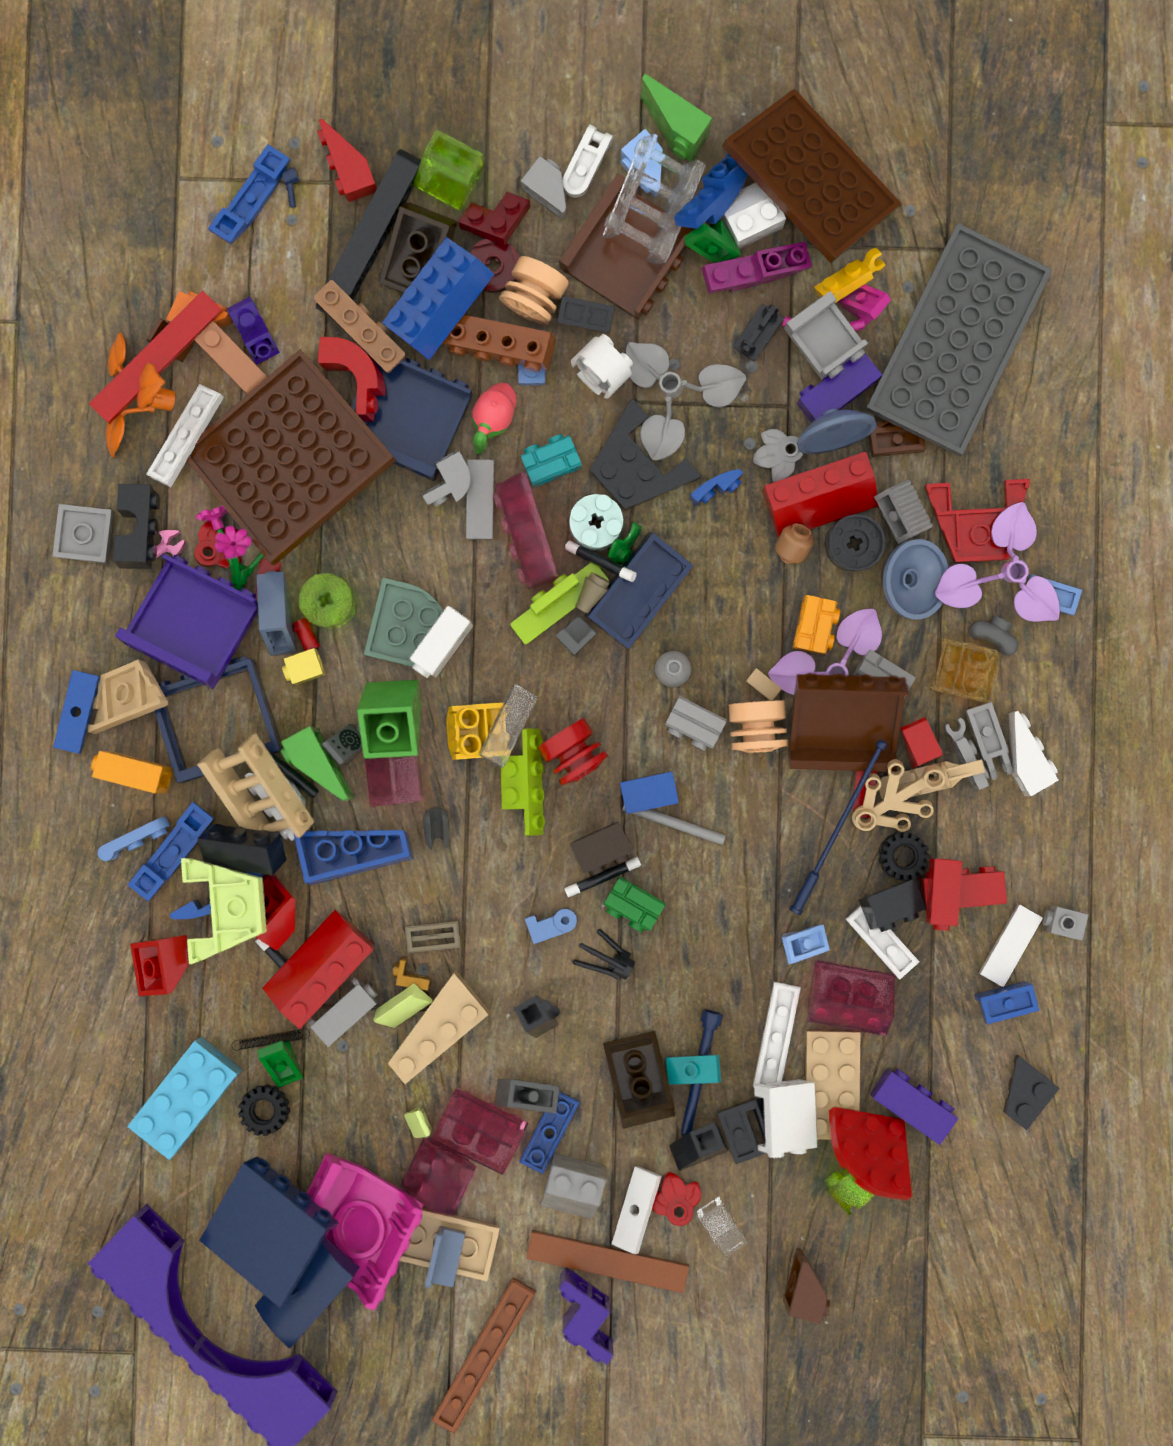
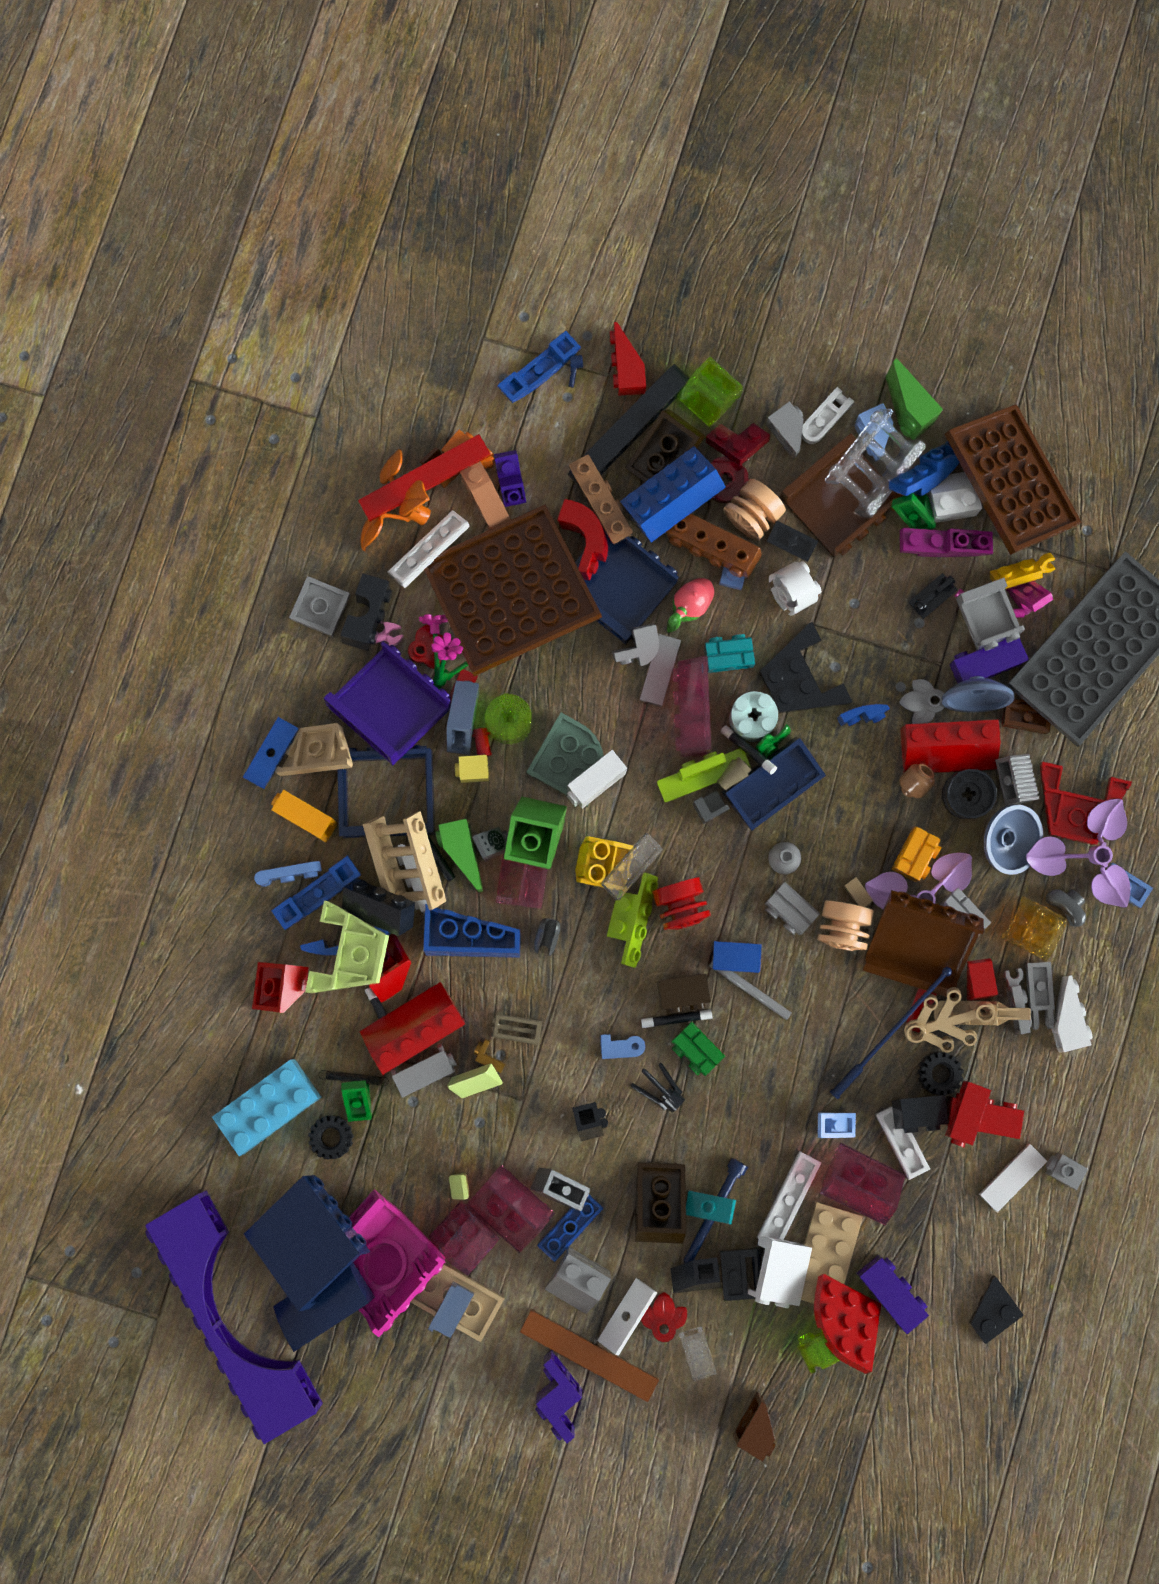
camera: 15 degrees right, 5 degrees down
tan wedge [388,970,490,1084] -> none
dark orange tile [431,1277,536,1434] -> none
light grey plant [626,342,746,461] -> none
blue panel [974,981,1040,1024] -> none

